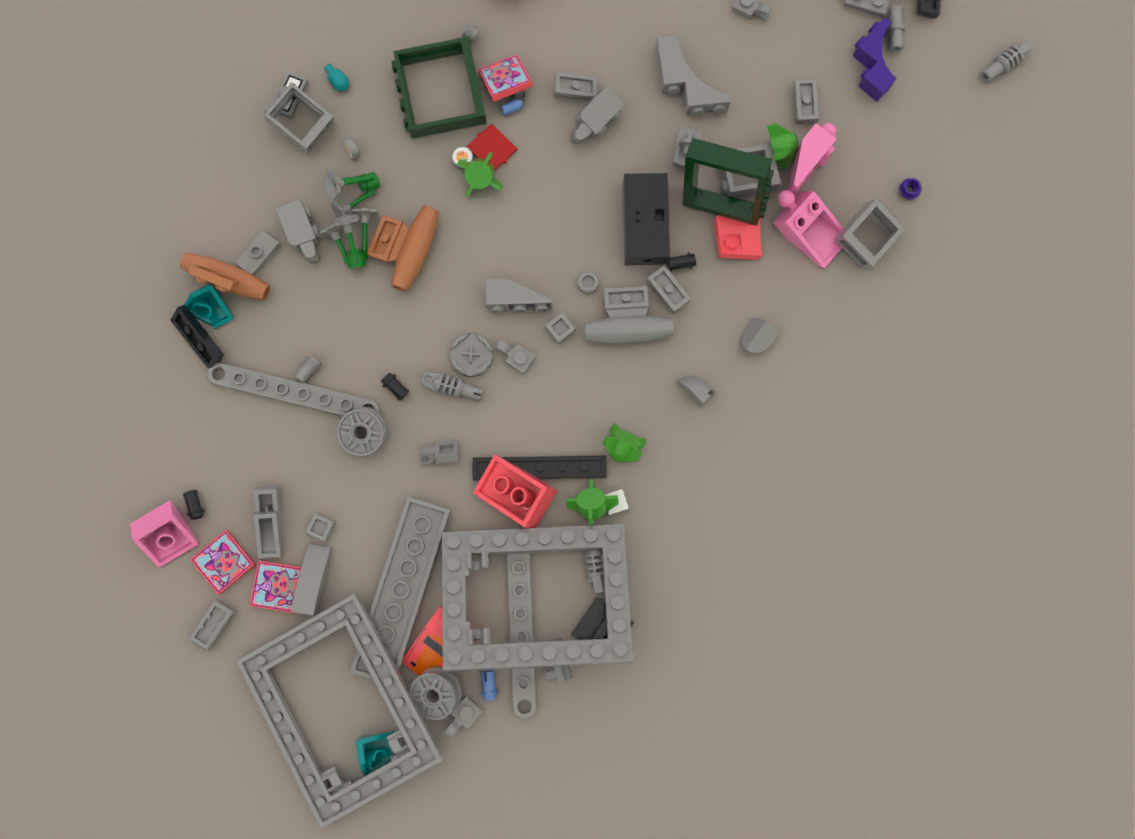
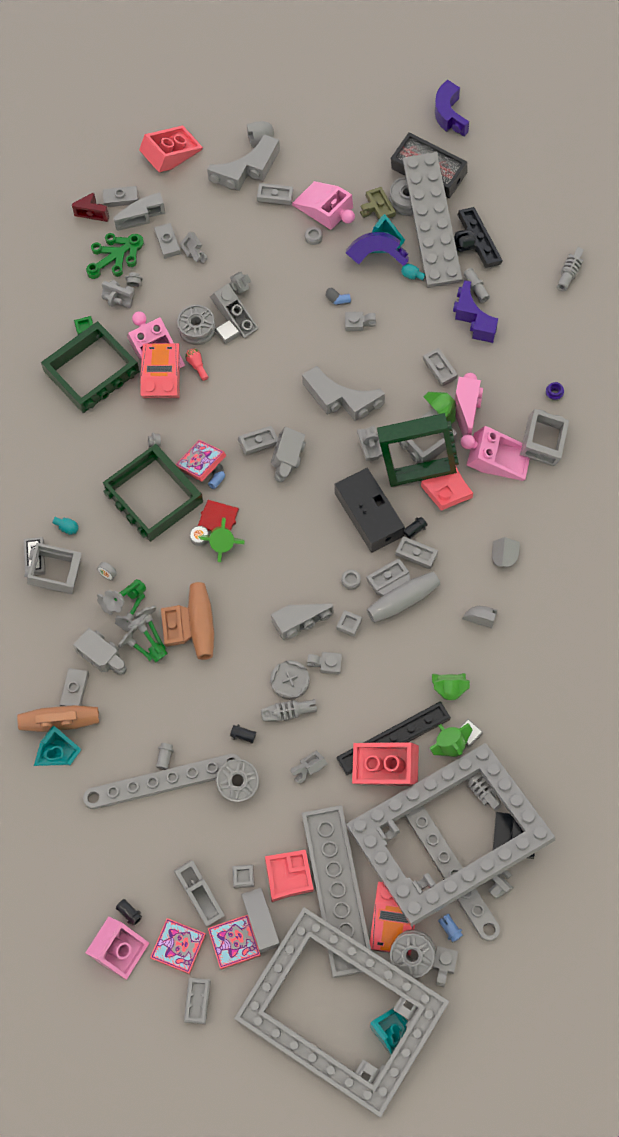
camera: 20 degrees left, 15 degrees down
black plate [171,305,224,369] -> none
none -> coral plate [265,850,314,902]

